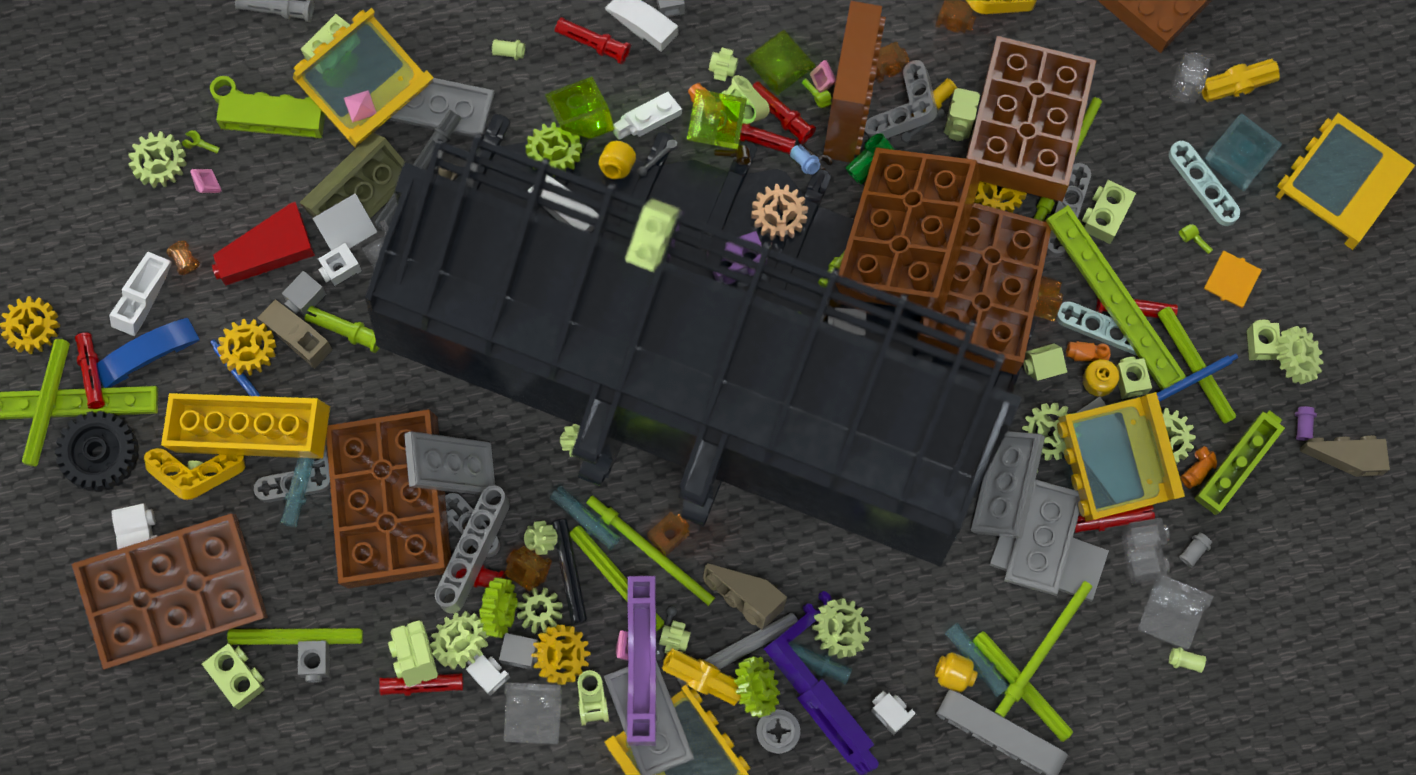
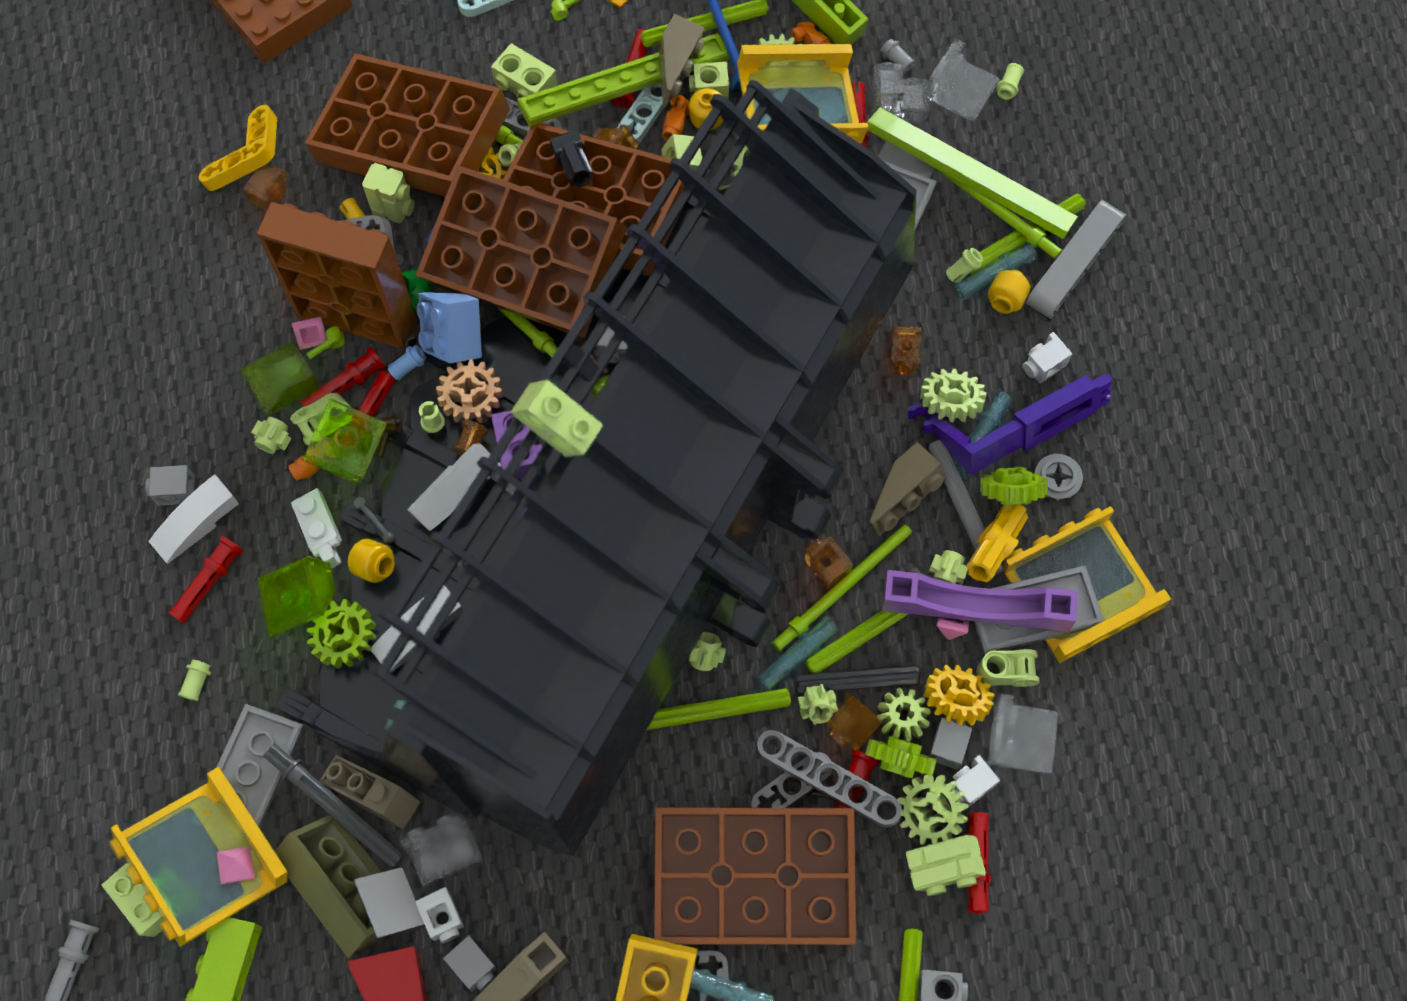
camera: 80 degrees left, 5 degrees down
lime pin [305,306,379,353] -> none
light grey tile [404,432,495,495] -> none
none -> white slope [407,444,501,531]
none -> light blue slope [417,292,482,363]
none -> yellowish green pin [419,401,445,433]
none -> clear orange bush [452,420,488,456]
none -> yellowish green pin [498,143,522,167]
none -> black piece [549,129,594,188]
none -> lime axle [647,688,791,730]
none -> dark tan slope [659,13,705,106]
none -> tile [867,107,1078,239]
none -> clear orange brick [889,326,922,374]
none -> yellowish green pin [946,248,983,284]

